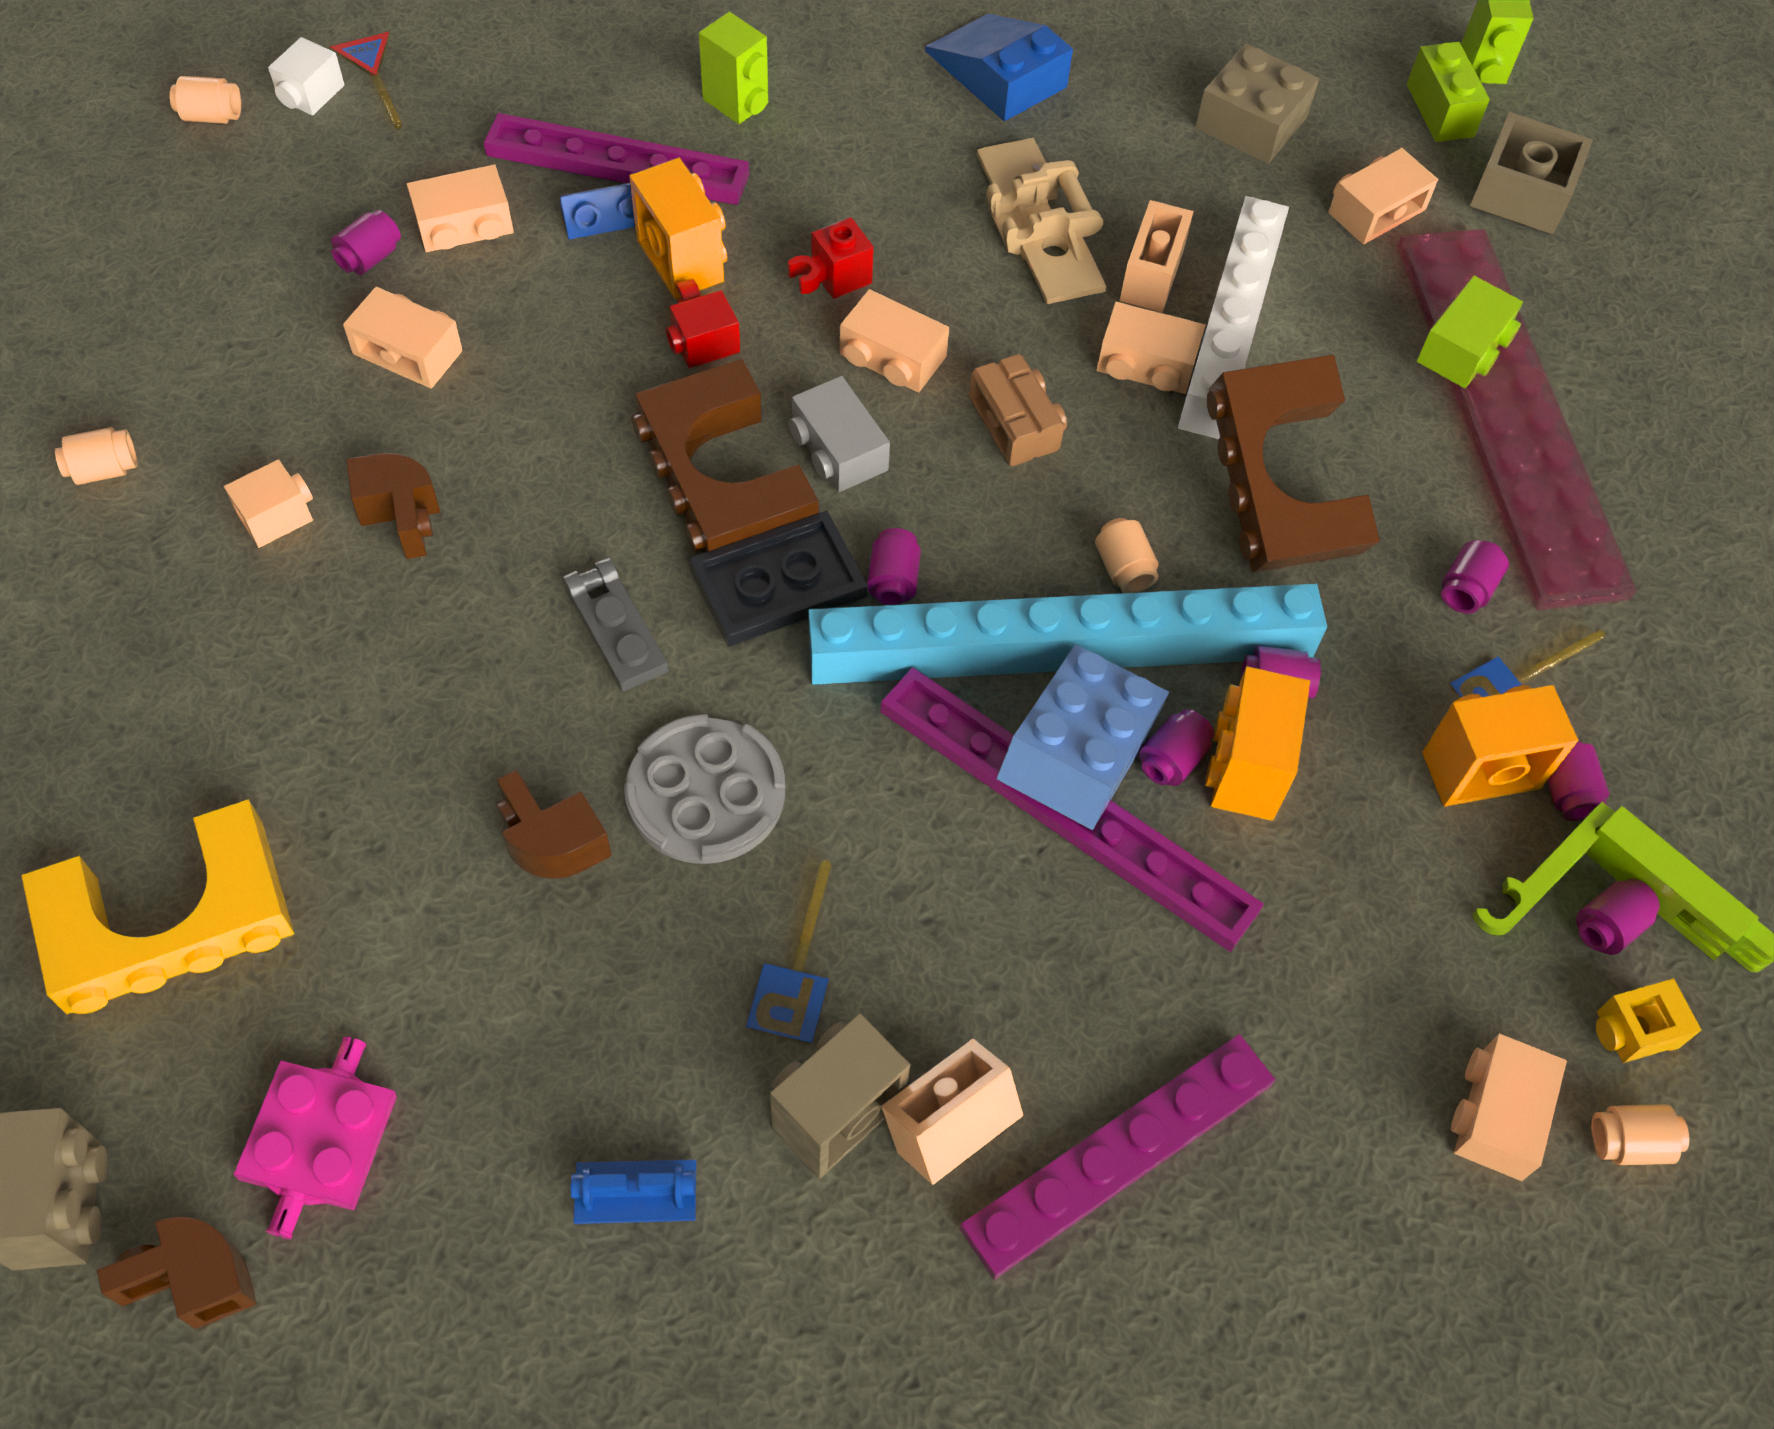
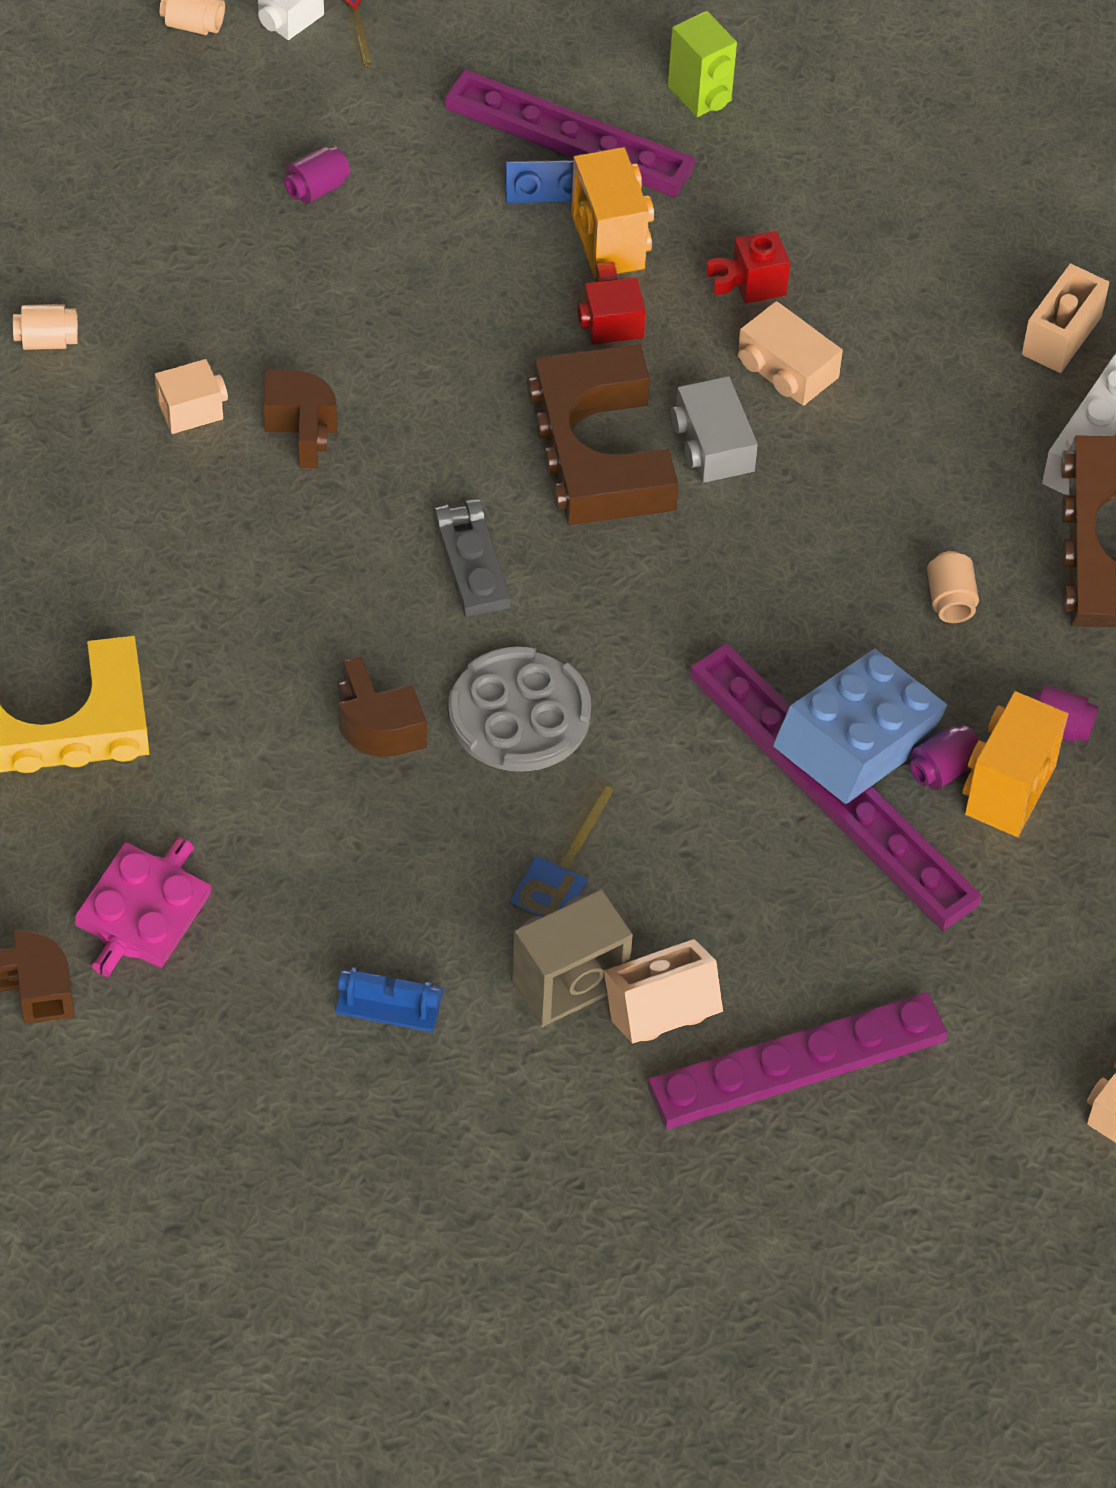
camera: 15 degrees right, 5 degrees down
light nougat brick [343,287,463,389] -> none
light nougat brick [406,164,514,252] -> none
black plate [689,510,868,647] -> none
medium azure brick [809,584,1327,685] -> none
magenta brick [867,528,921,605] -> none
blue slope [925,13,1073,121] -> none
medium nougat brick [969,354,1067,467] -> none
tan piece [977,138,1106,304] -> none
light nougat brick [1097,302,1206,394] -> none

